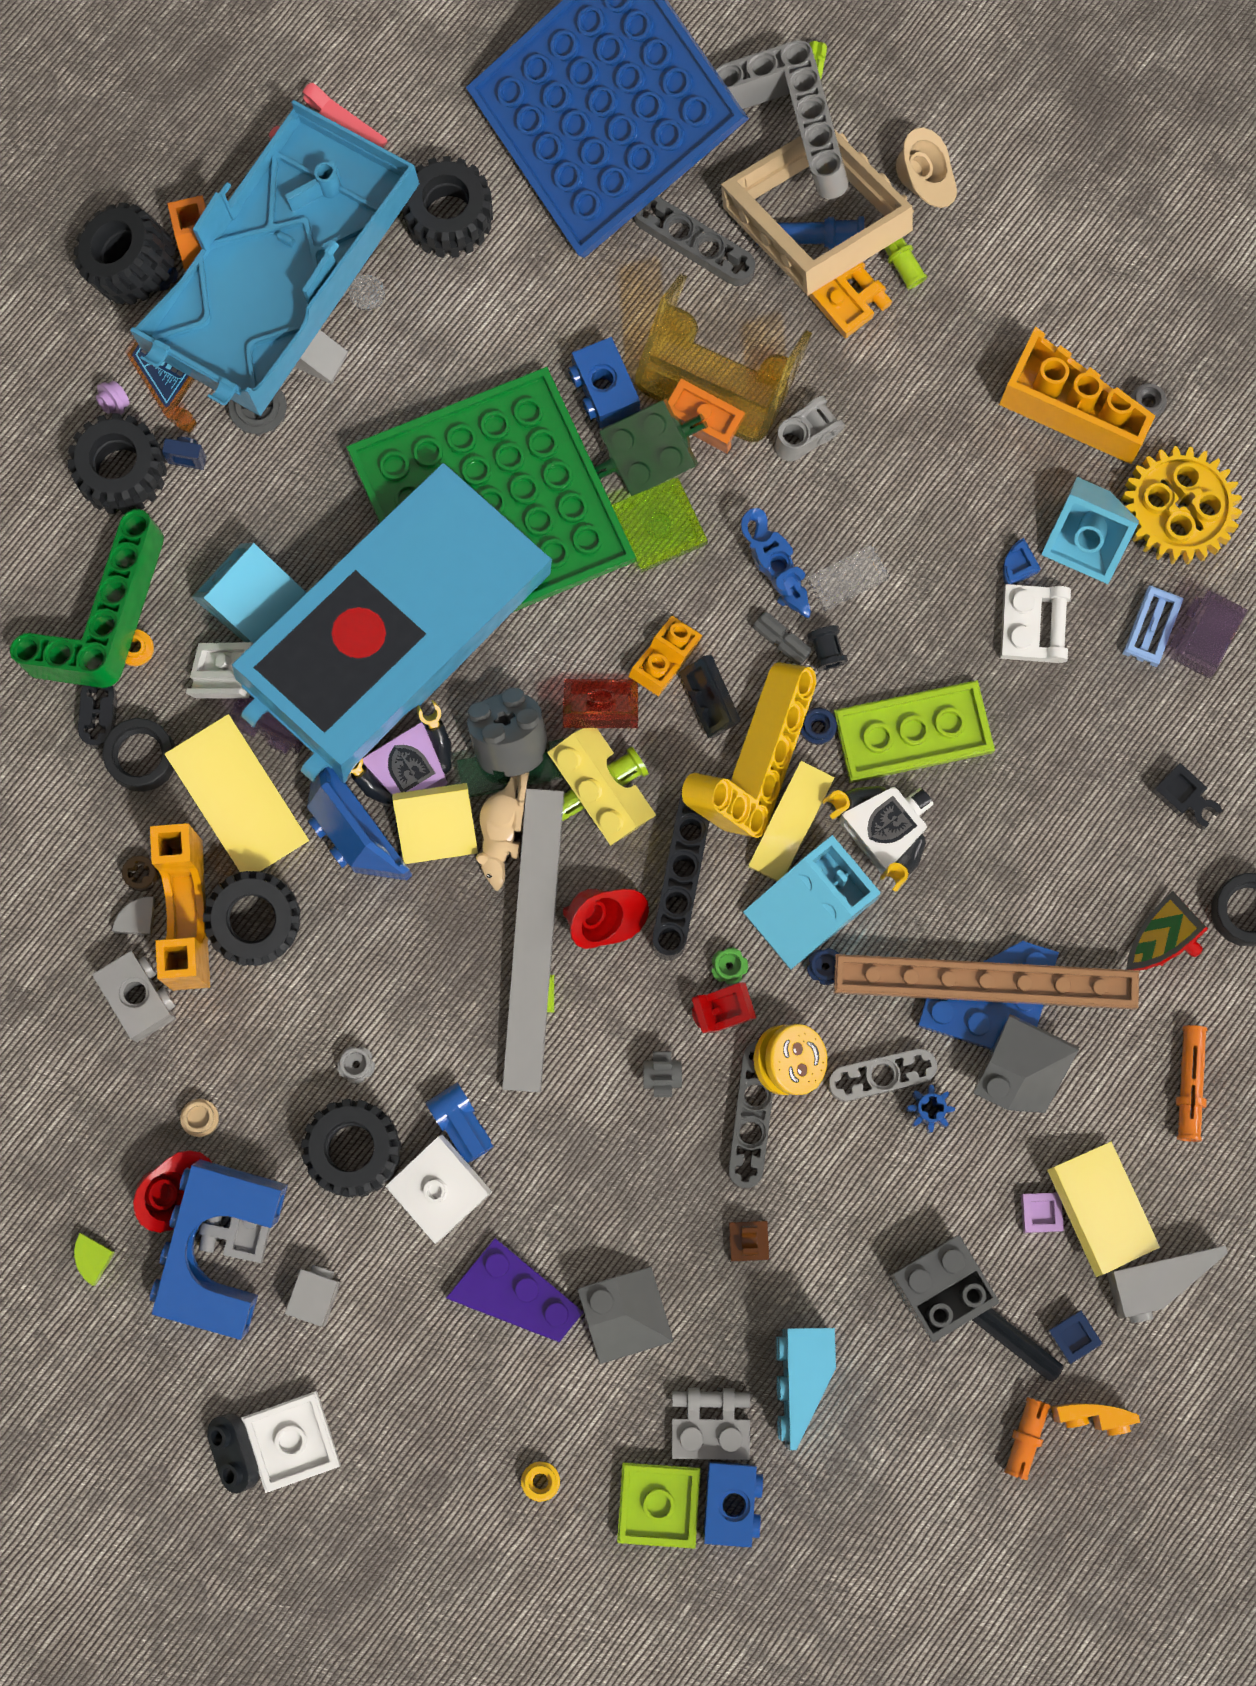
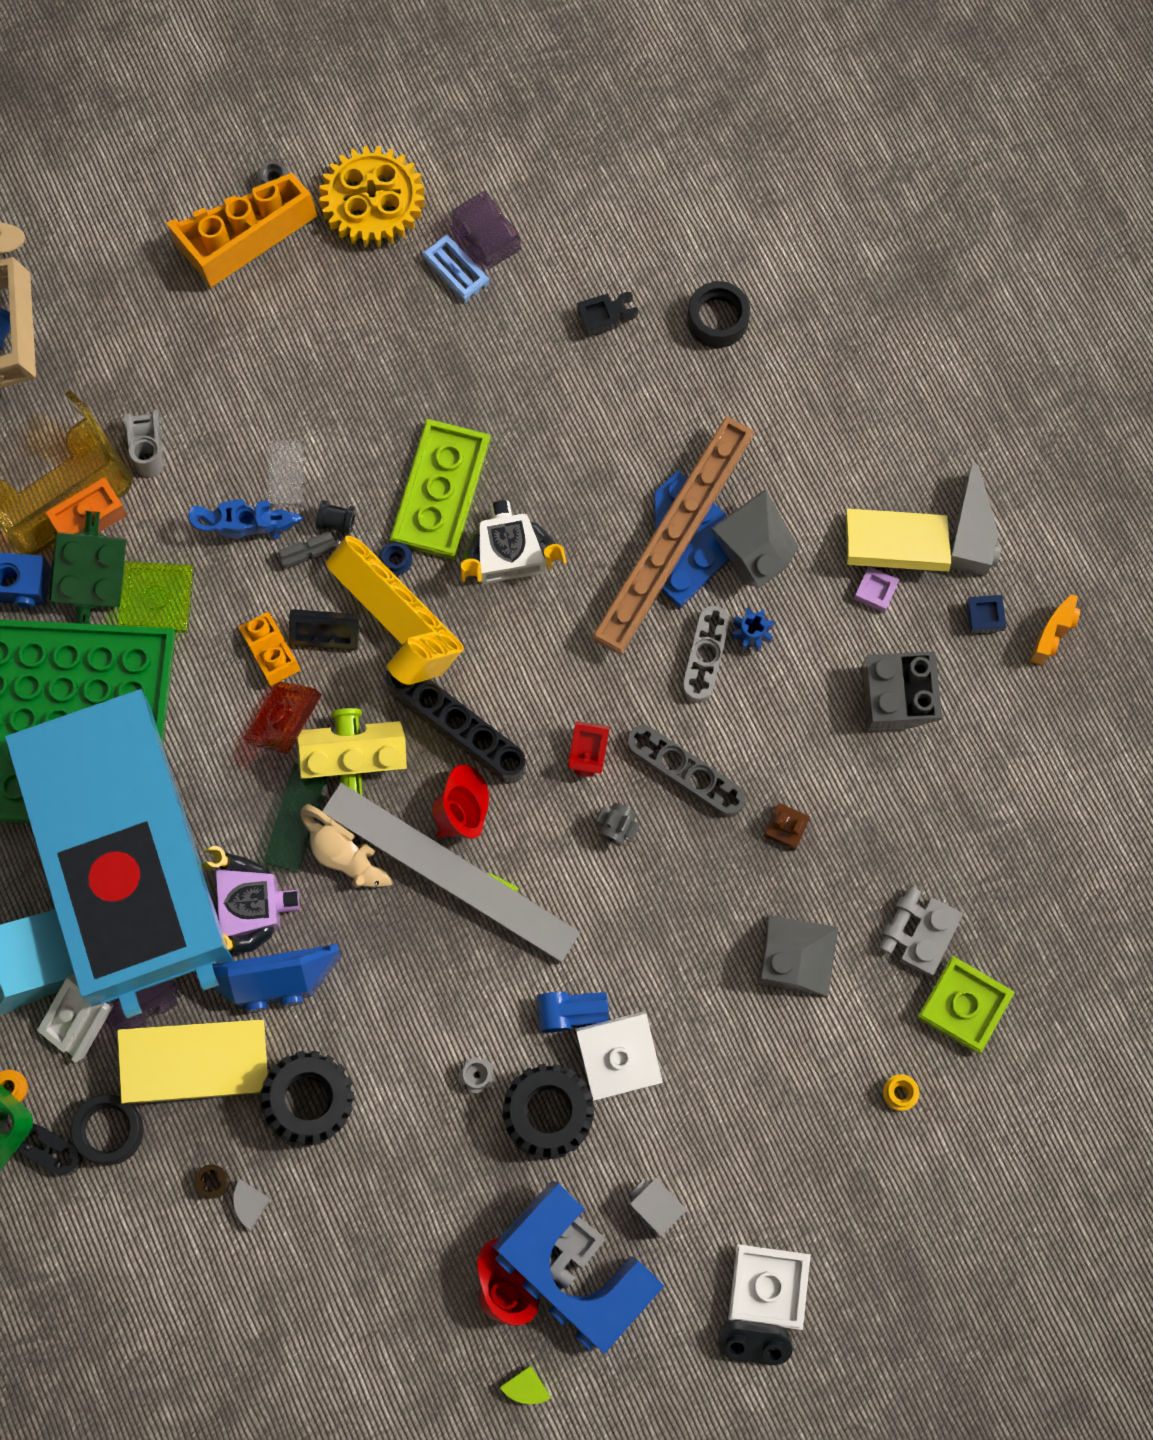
camera: 65 degrees left, 5 degrees down
light grey brick [92,951,176,1043] -> none
light orange arch [150,823,210,991] -> none
tan plate [180,1099,219,1137] -> none
light yellow tile [392,783,478,864] -> none
dark purple wing [446,1238,584,1342] -> none
dark grey brick [467,688,549,777] -> none
blue brick [703,1461,763,1548] -> none
bright green plate [711,947,748,985] -> none
medium azure slope [743,835,881,970] -> none
light yellow slope [748,761,834,881] -> none
yellow head [754,1024,827,1095] -> none
medium azure slope [776,1328,836,1450] -> none
dark blue plate [807,948,839,985] -> none
light orange plate [808,262,892,339] -> none
lime axle [884,237,927,289] -> none
black axle [972,1308,1064,1382] -> none
white plate [1000,584,1071,663] -> none
blue tile [1003,538,1041,585] -> none
orange pin [1004,1397,1051,1480] -> none
medium azure slope [1041,477,1139,584] -> none
shield [1126,891,1208,971] -> none
orange pin [1176,1025,1207,1142] -> none

